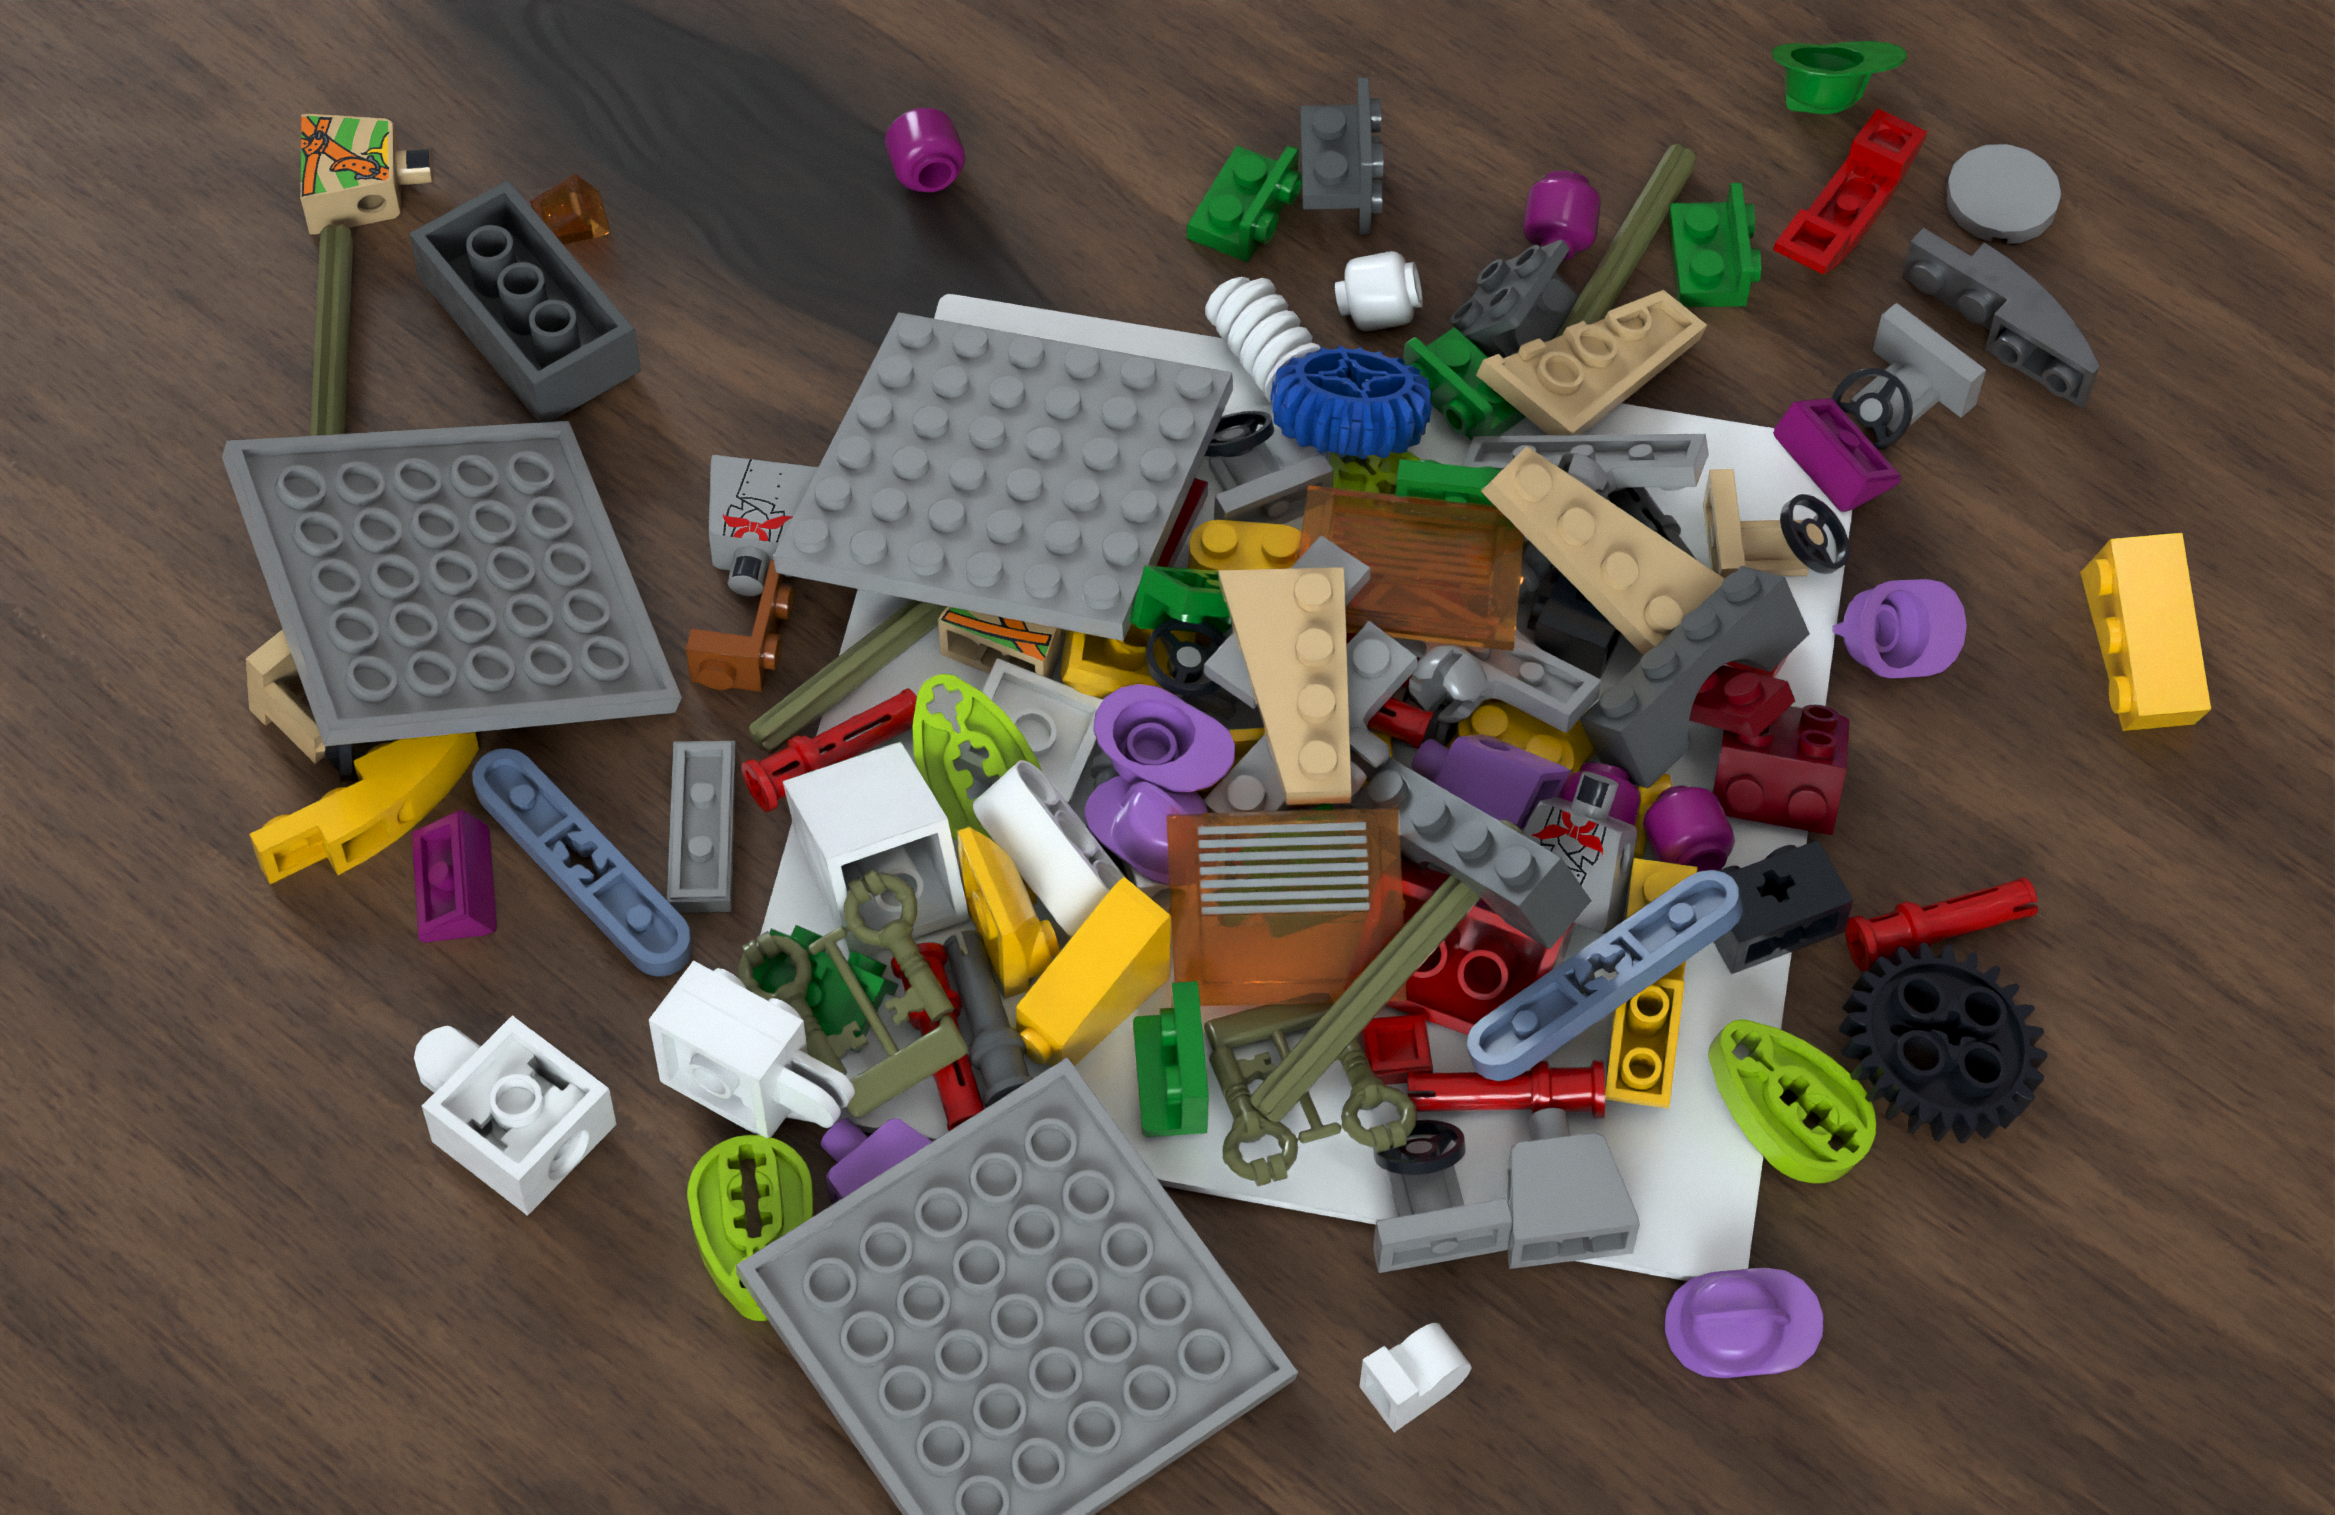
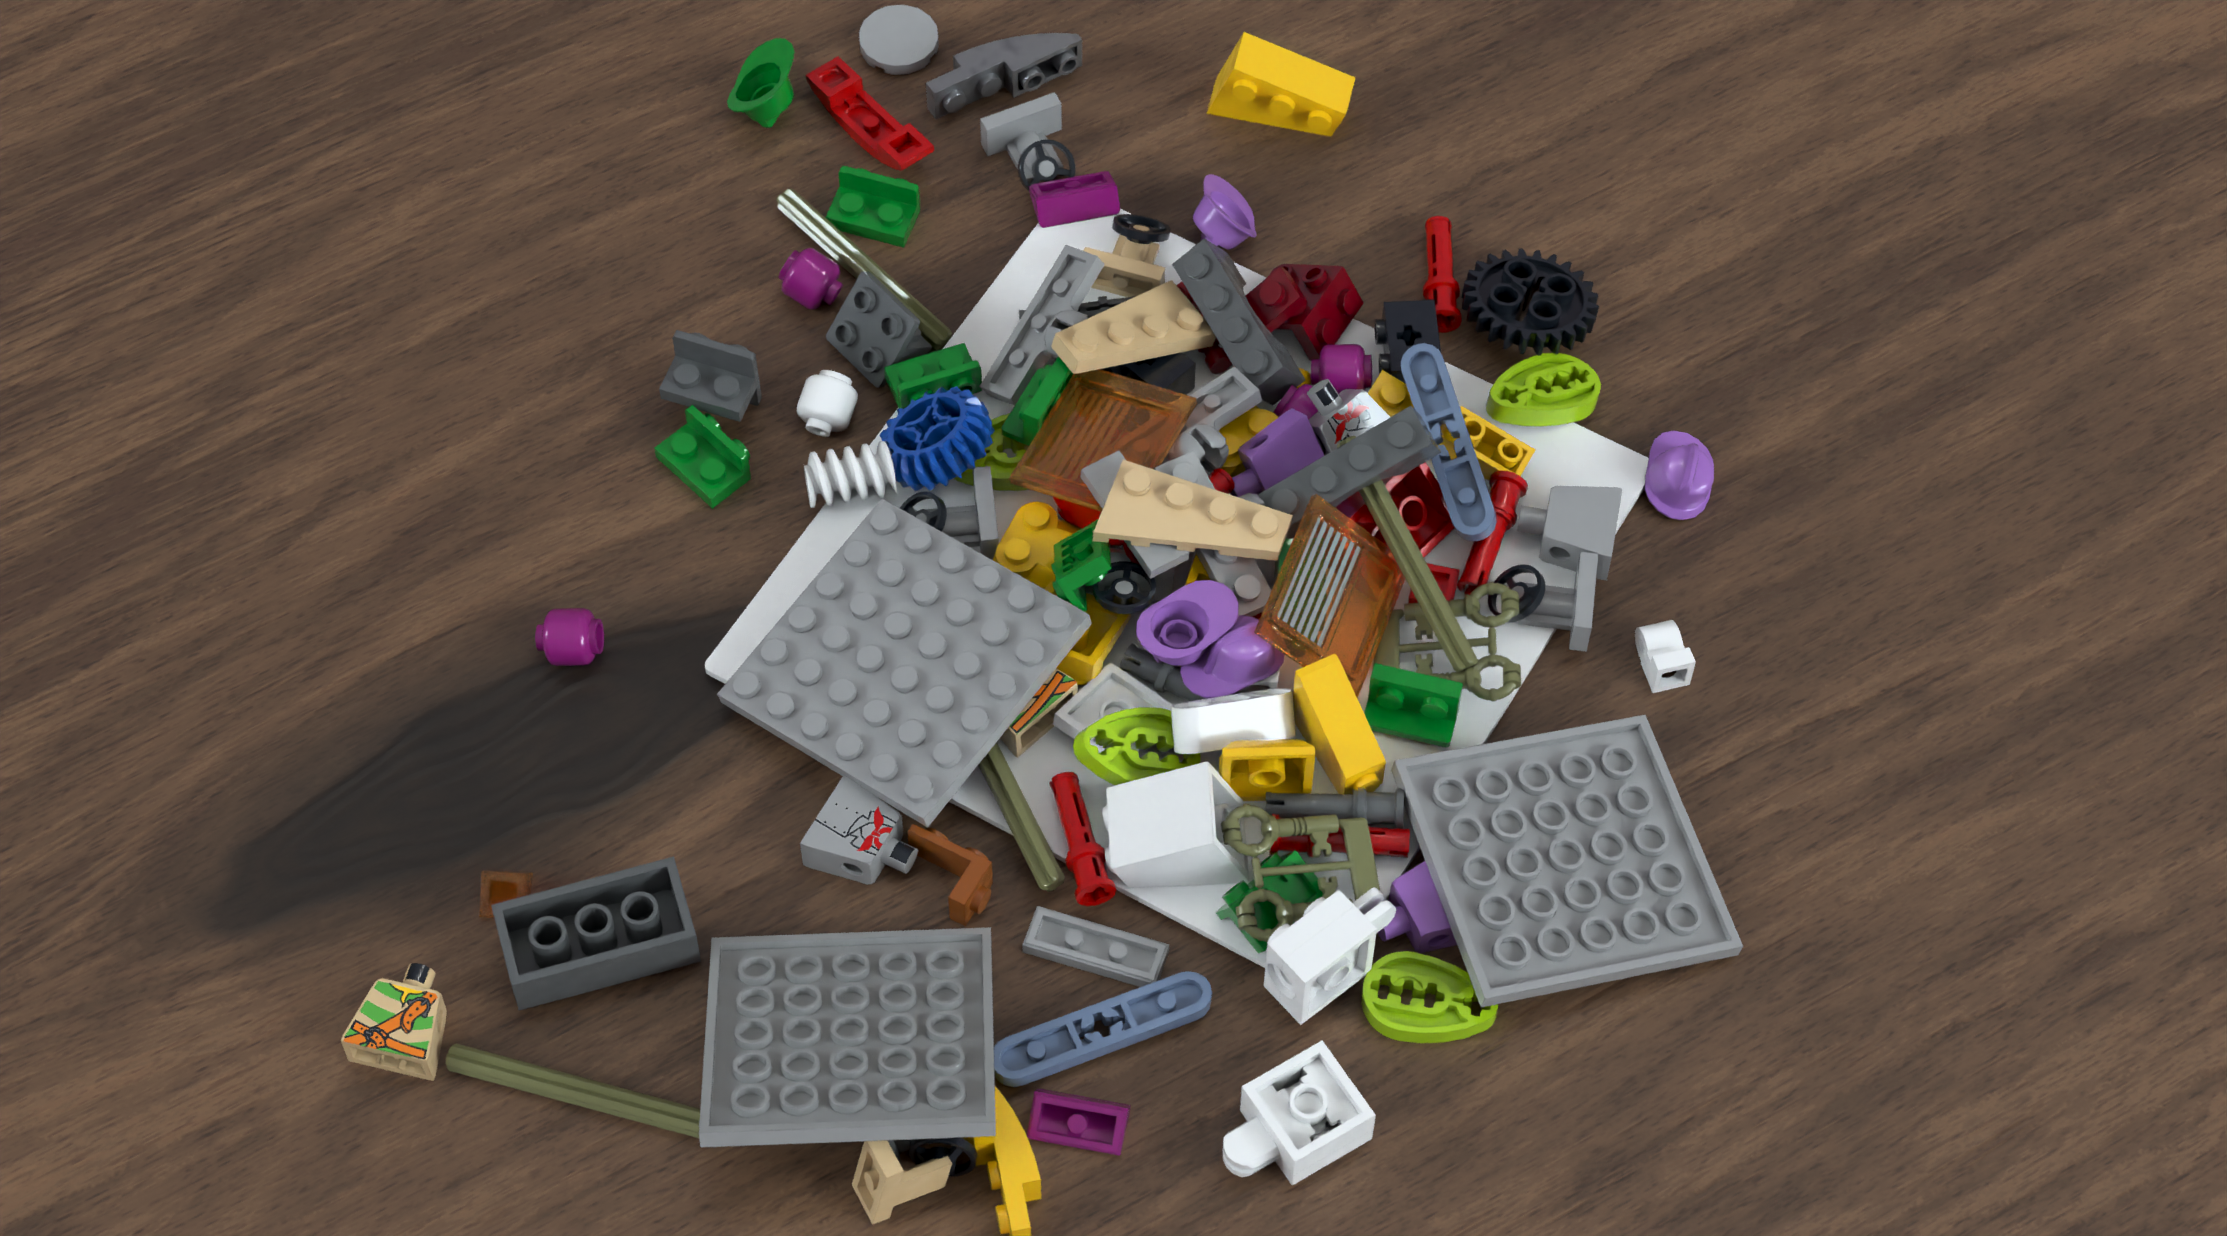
camera: 70 degrees left, 0 degrees up
tan wing [1476,290,1707,435] -> none

